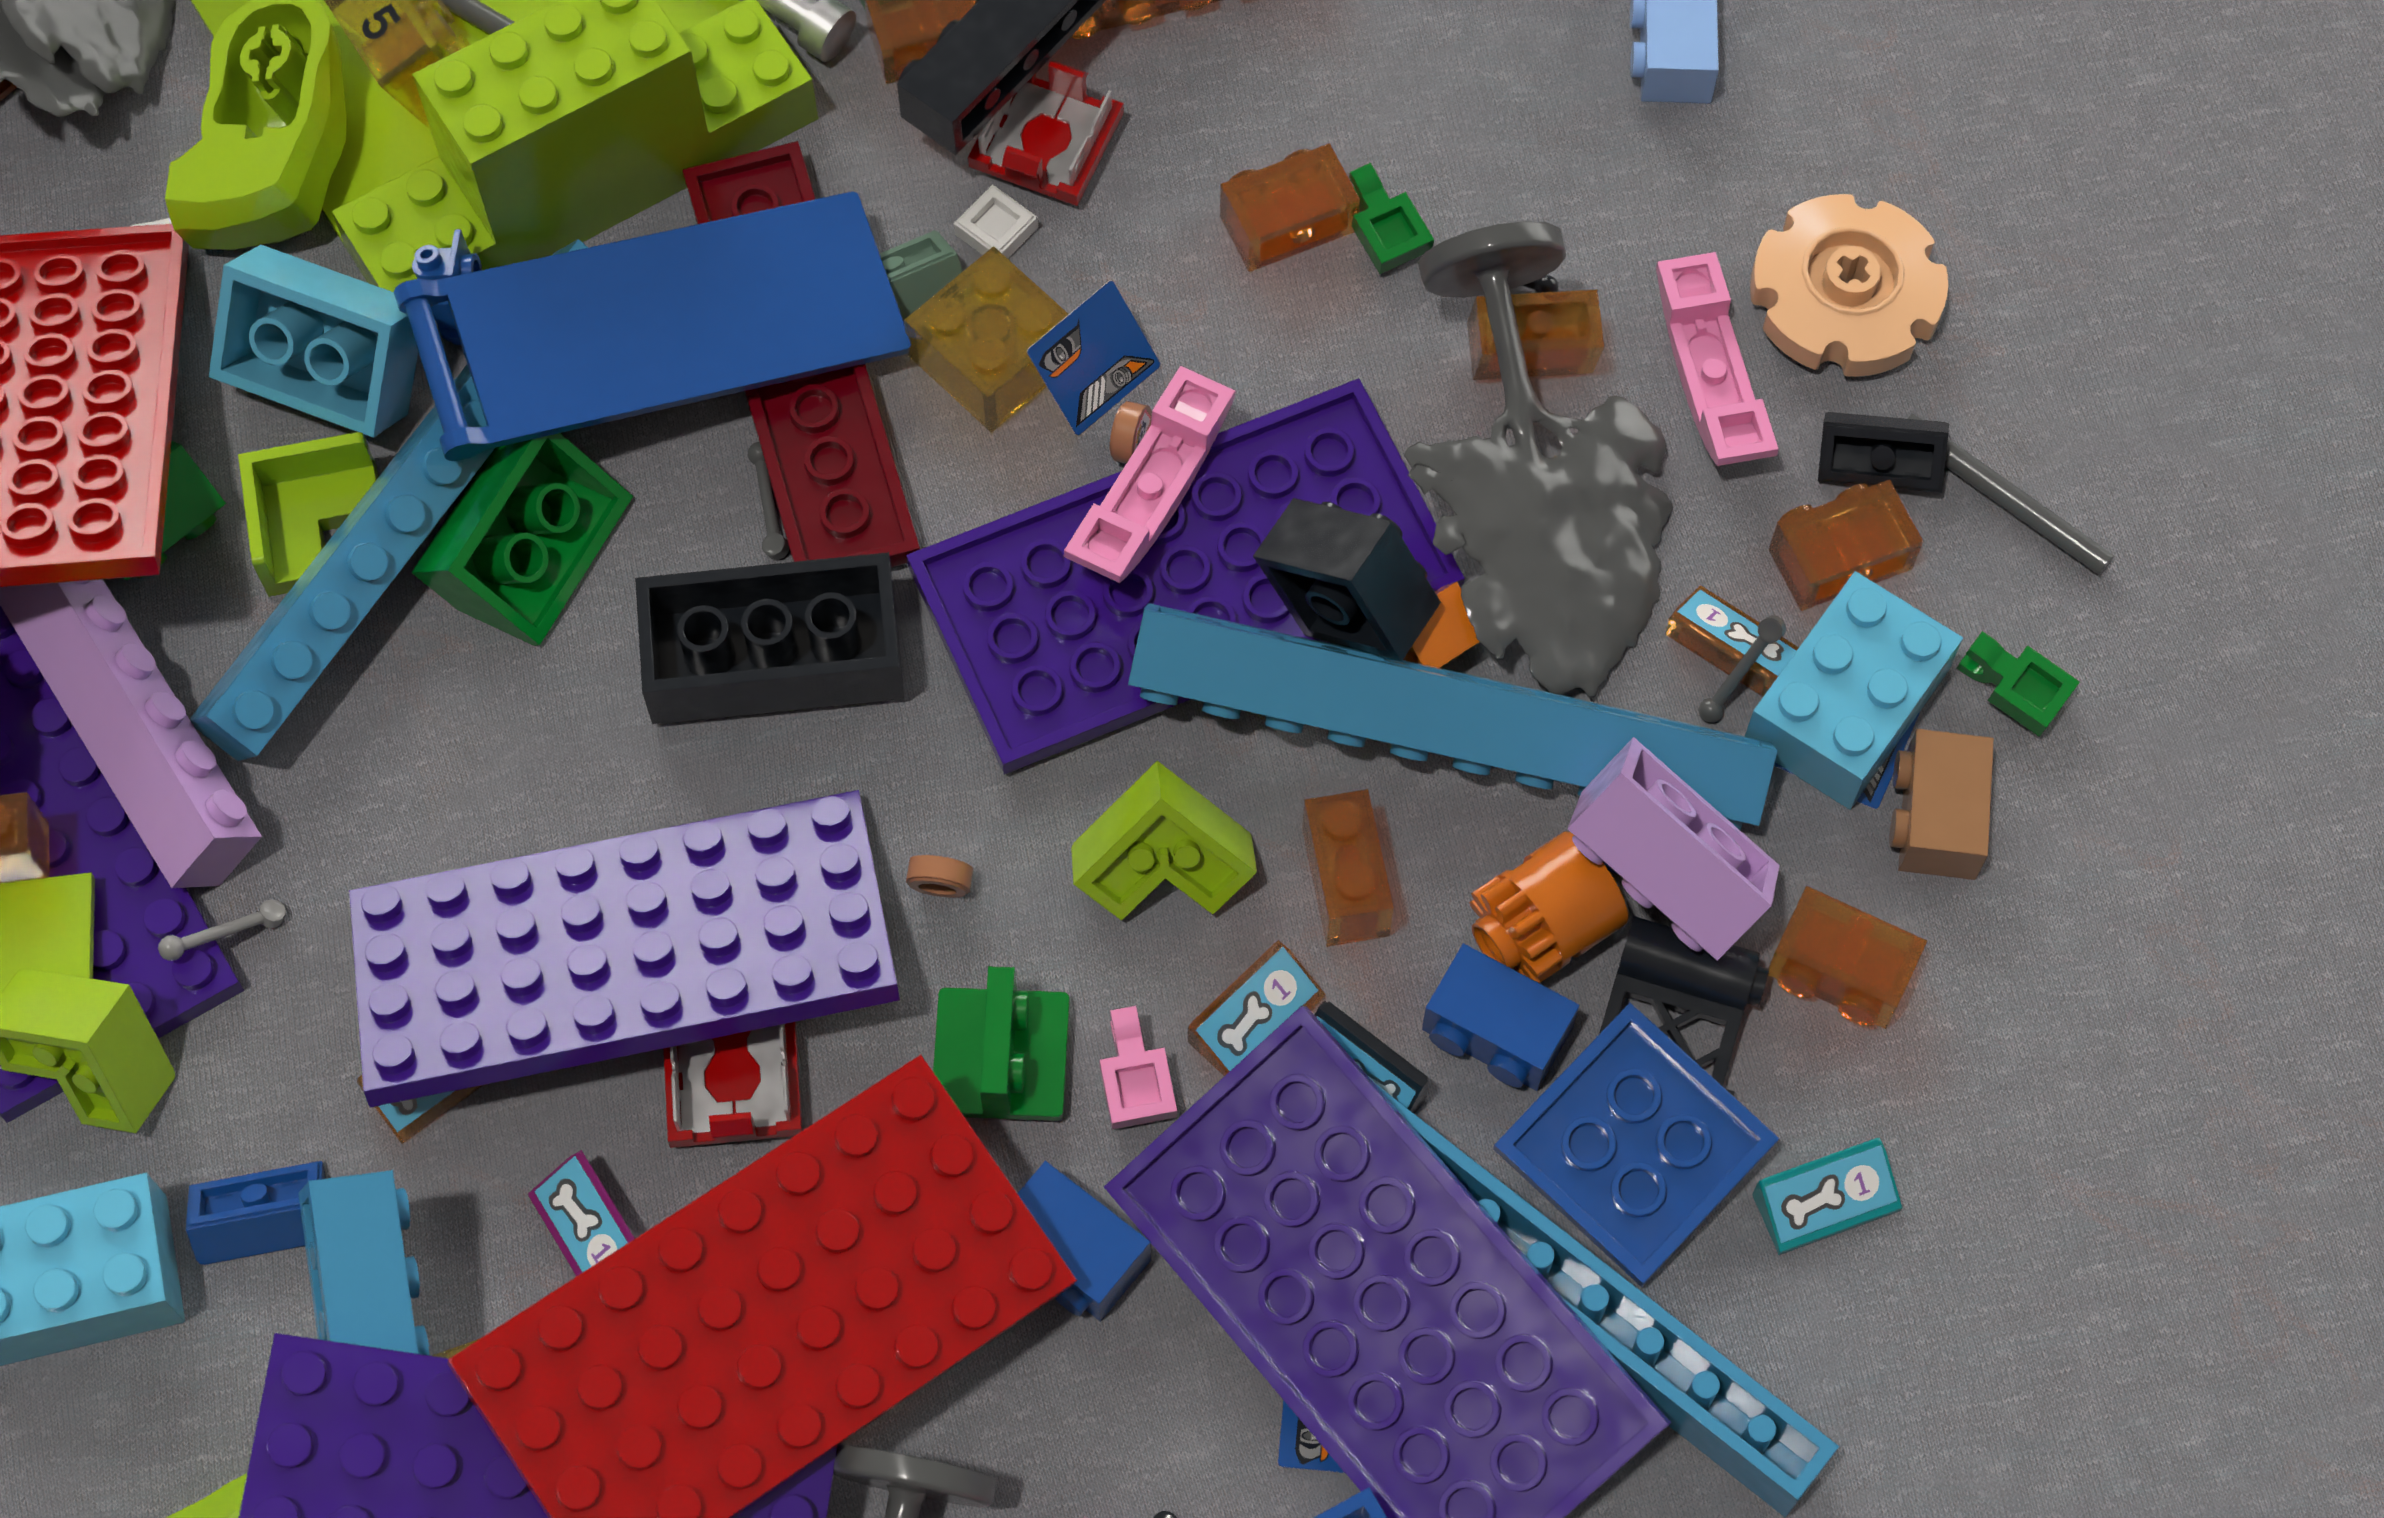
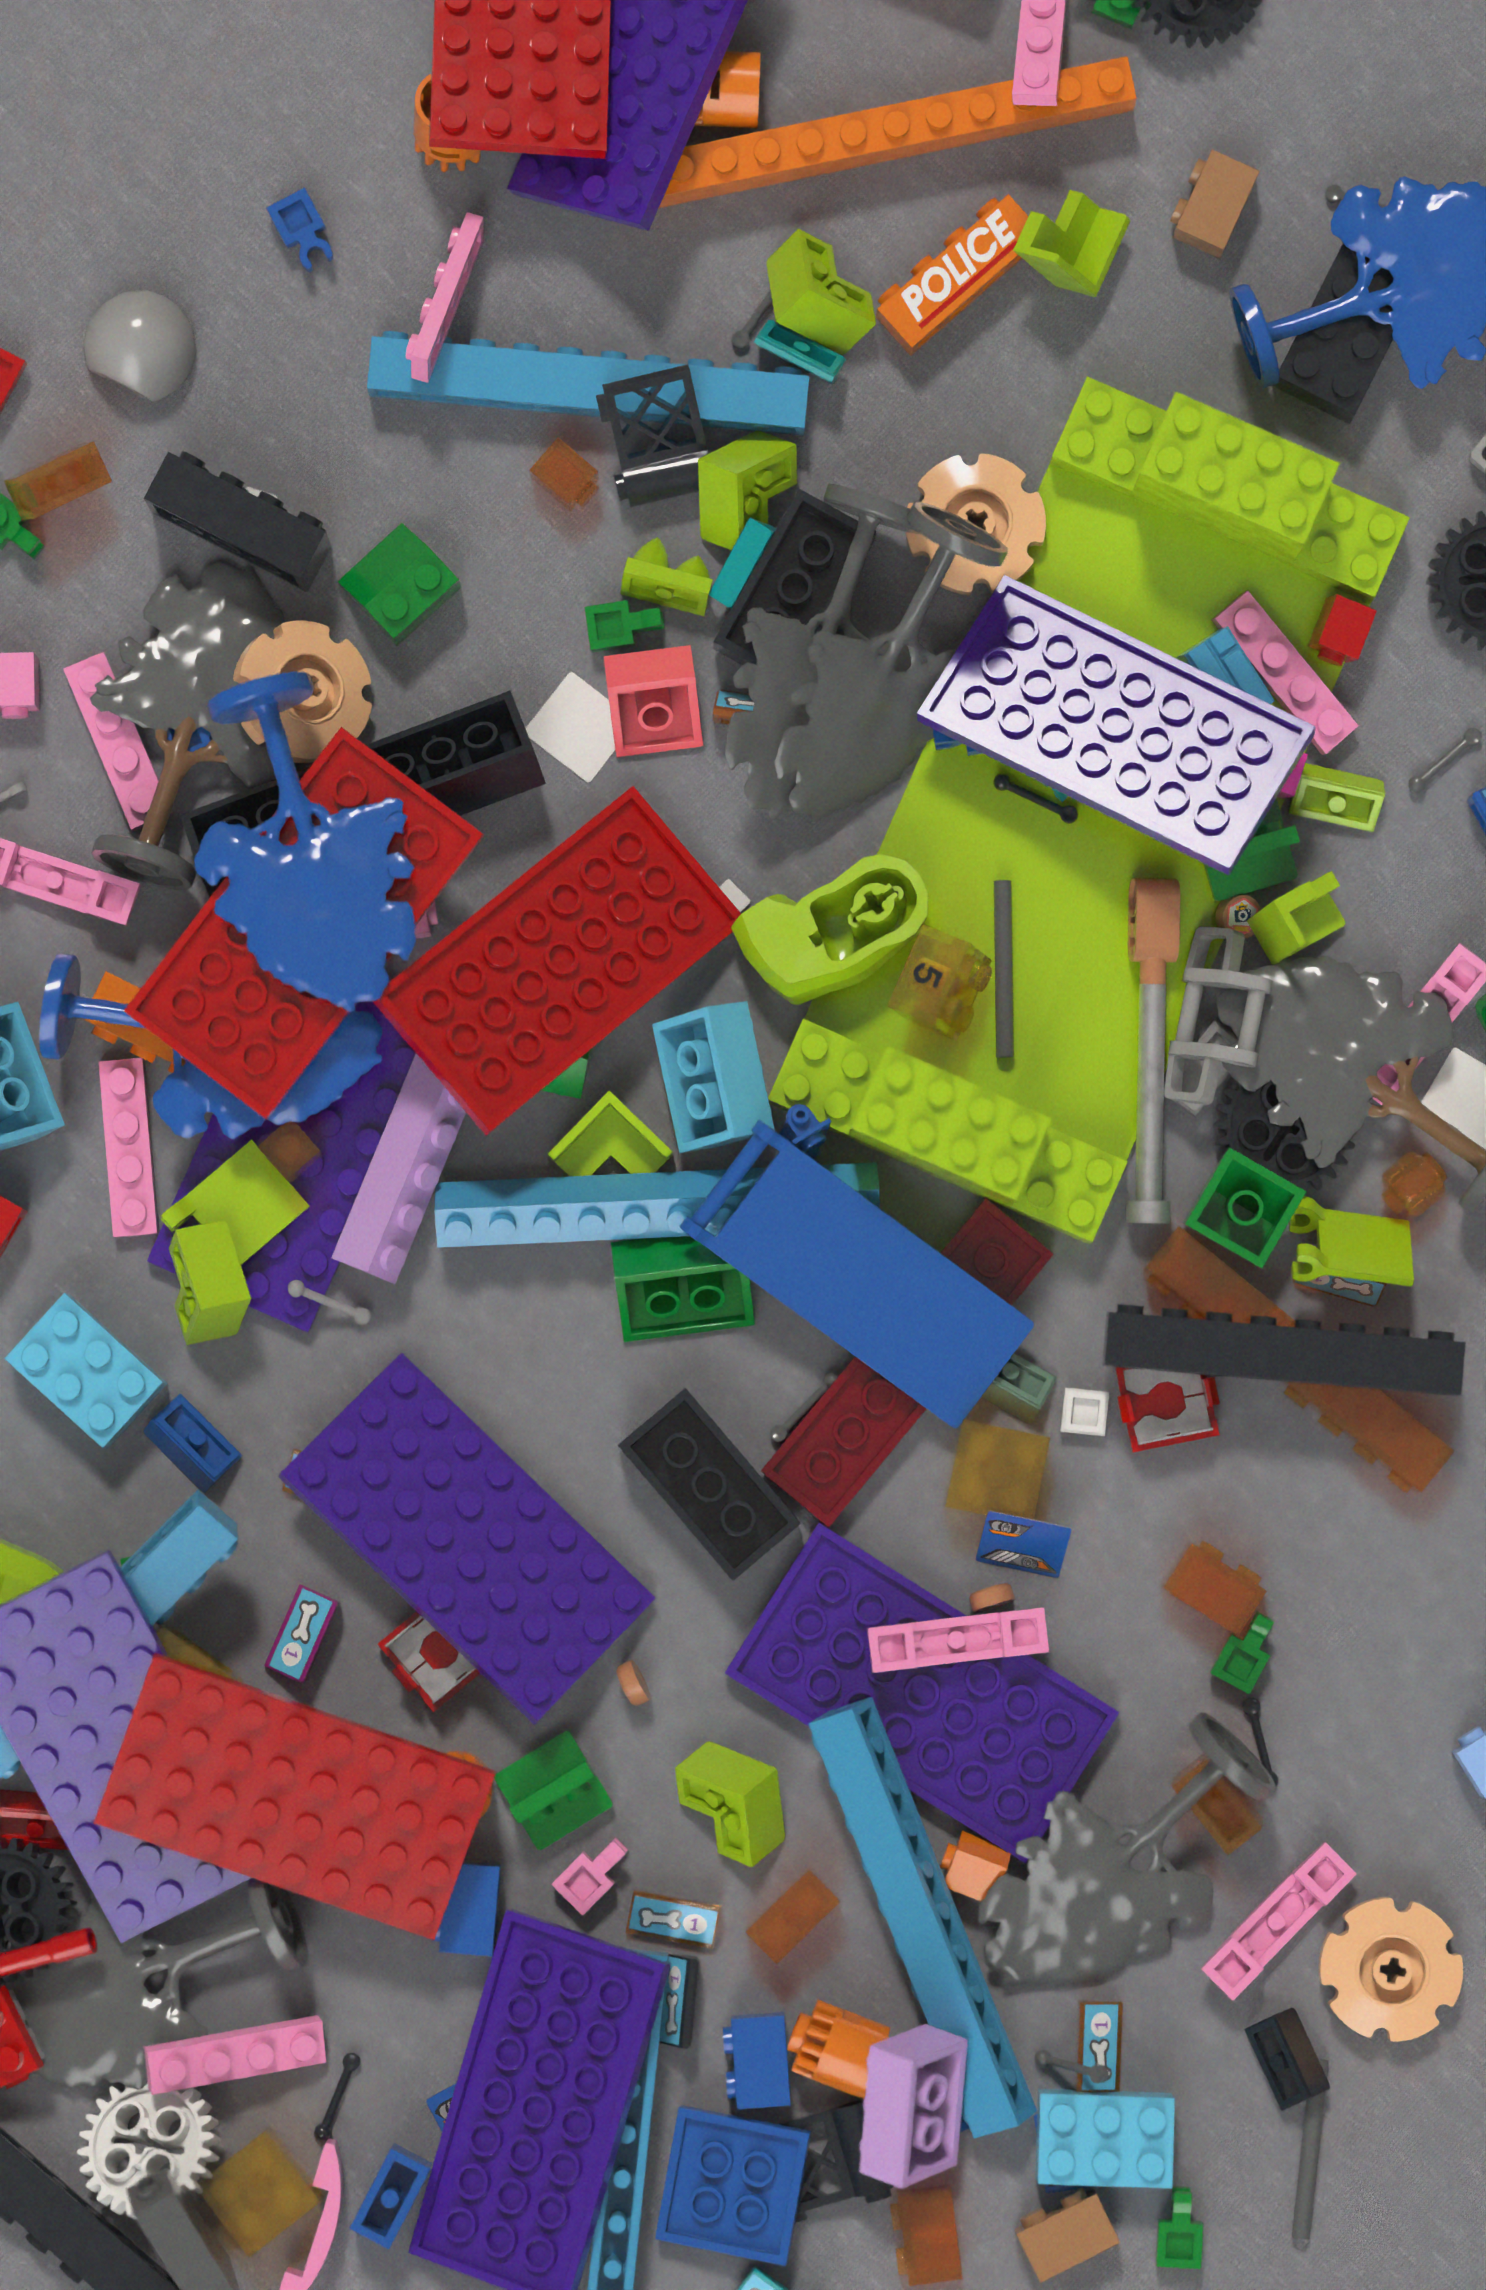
camera: 55 degrees right, 20 degrees up
black brick [1253,498,1441,661] -> none
clear orange brick [1769,480,1923,611] -> none

